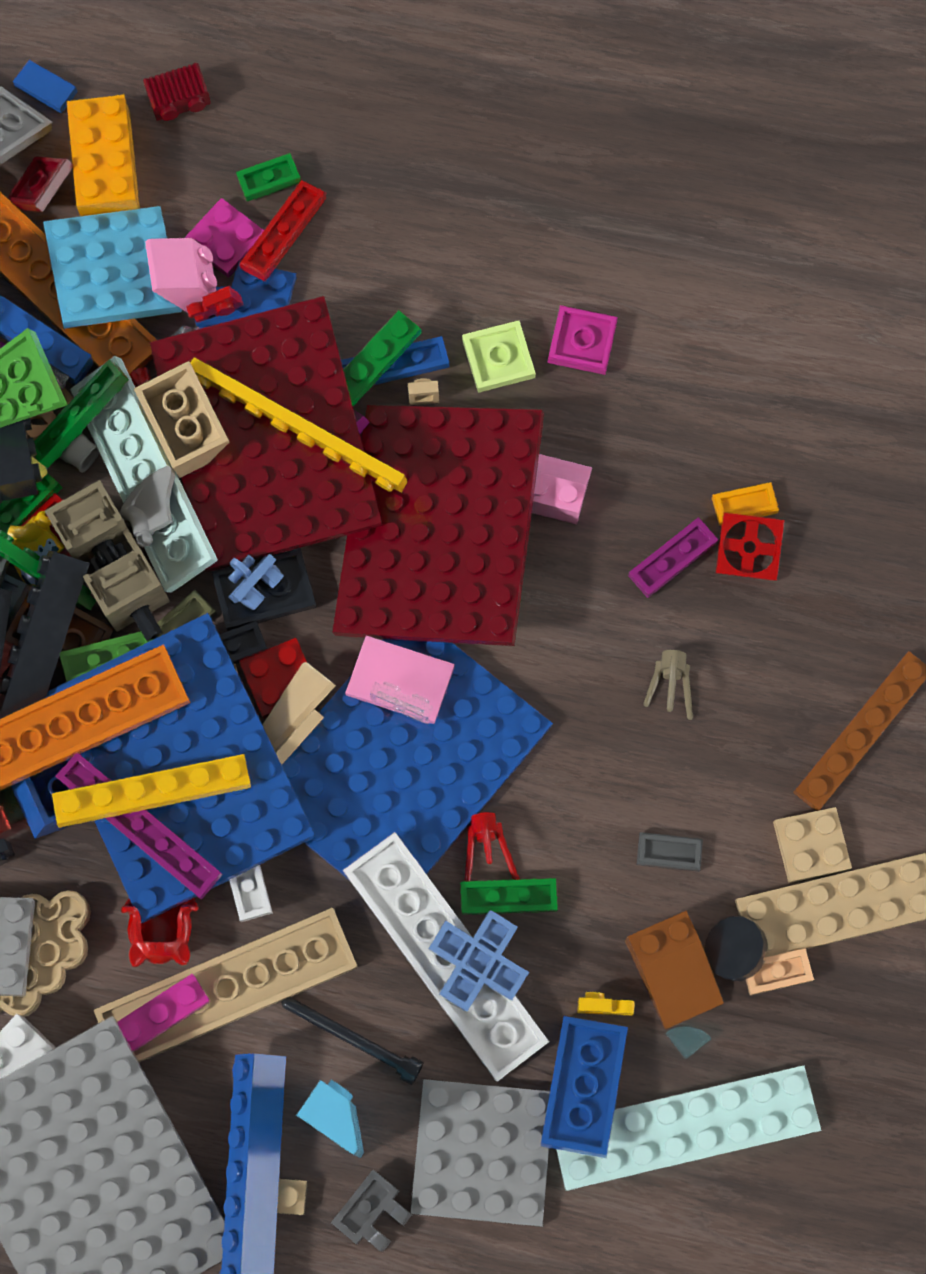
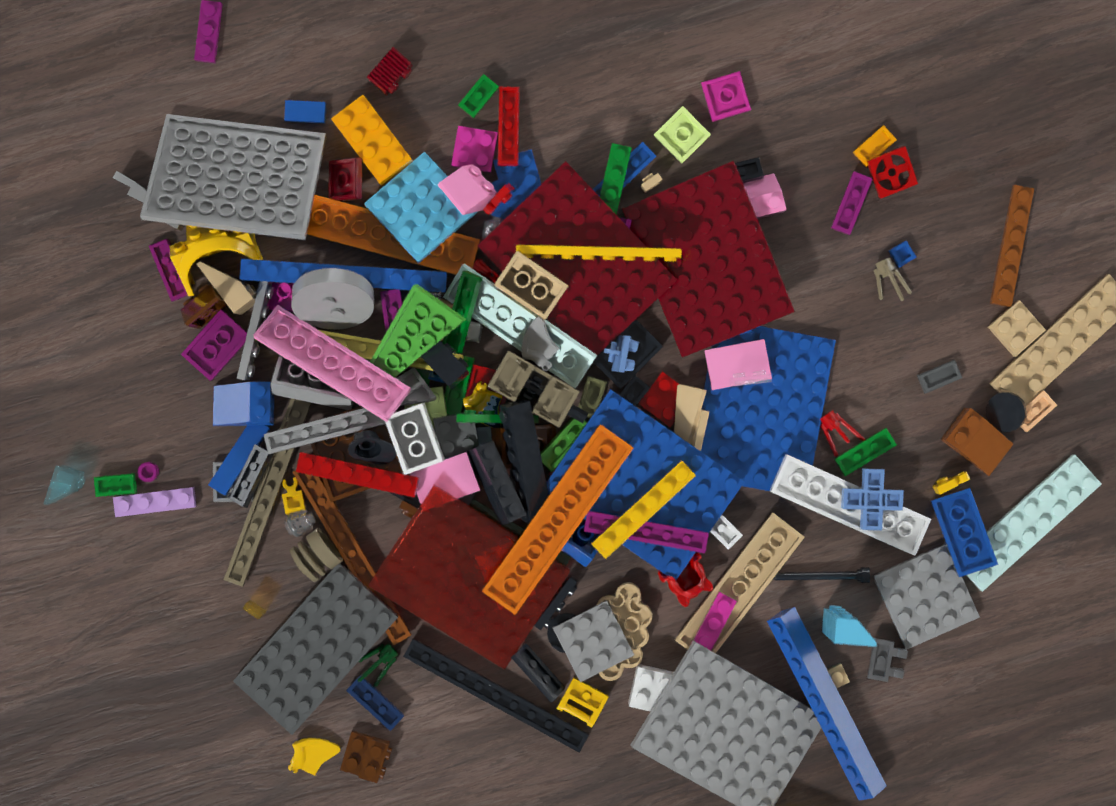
camera: 30 degrees left, 15 degrees up
clear light blue tile [665,1026,712,1060] -> none
none -> black plate [735,157,764,183]
none -> blue tile [888,240,916,268]

